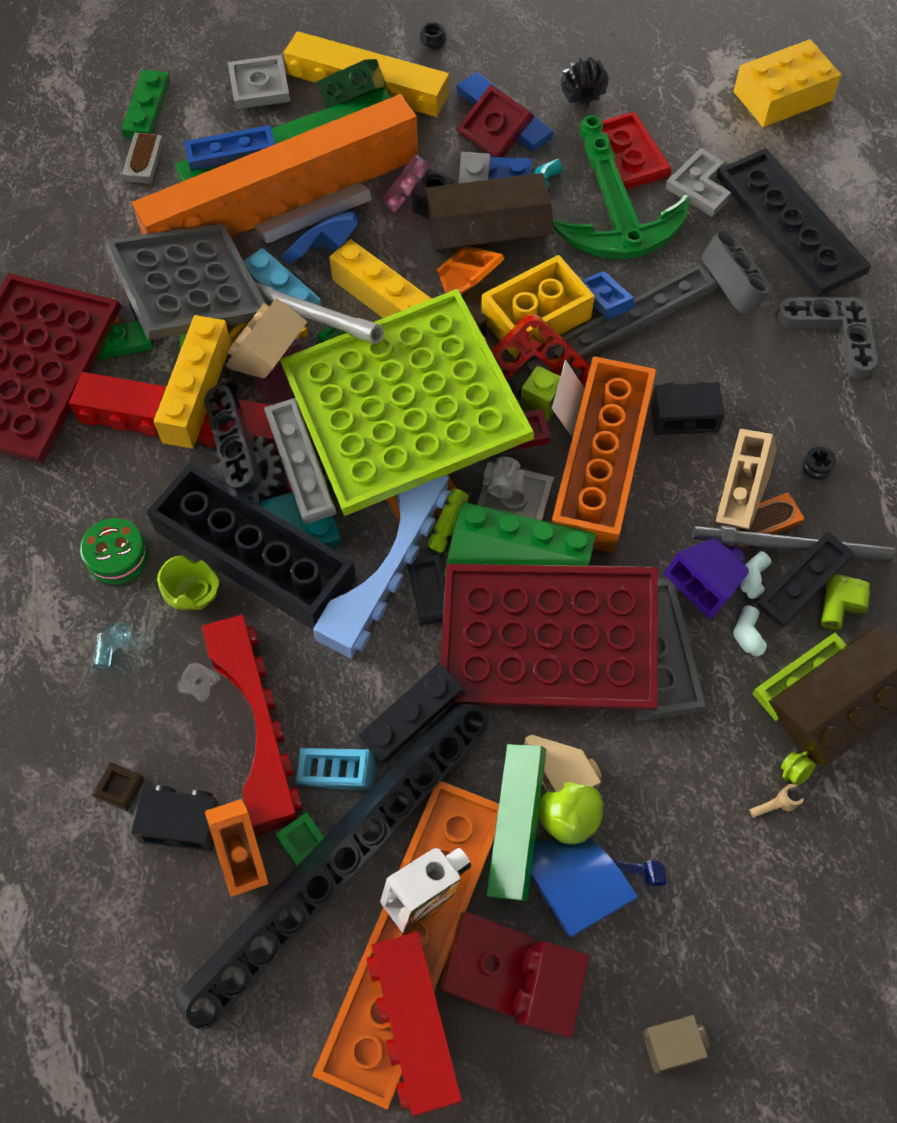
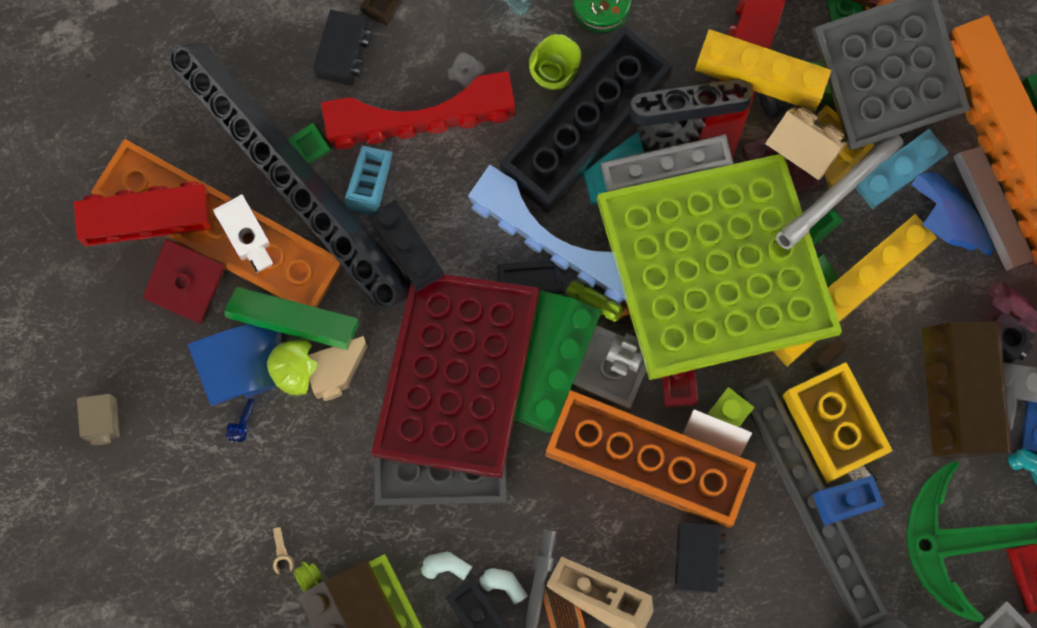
camera: 95 degrees right, 15 degrees up
orange brick [204,799,269,897] -> none
orange slope [437,246,504,294] -> none
red beam [491,315,590,386] -> none
dark red brick [513,941,590,1038] -> none
dark purple torso [663,538,749,620] -> none

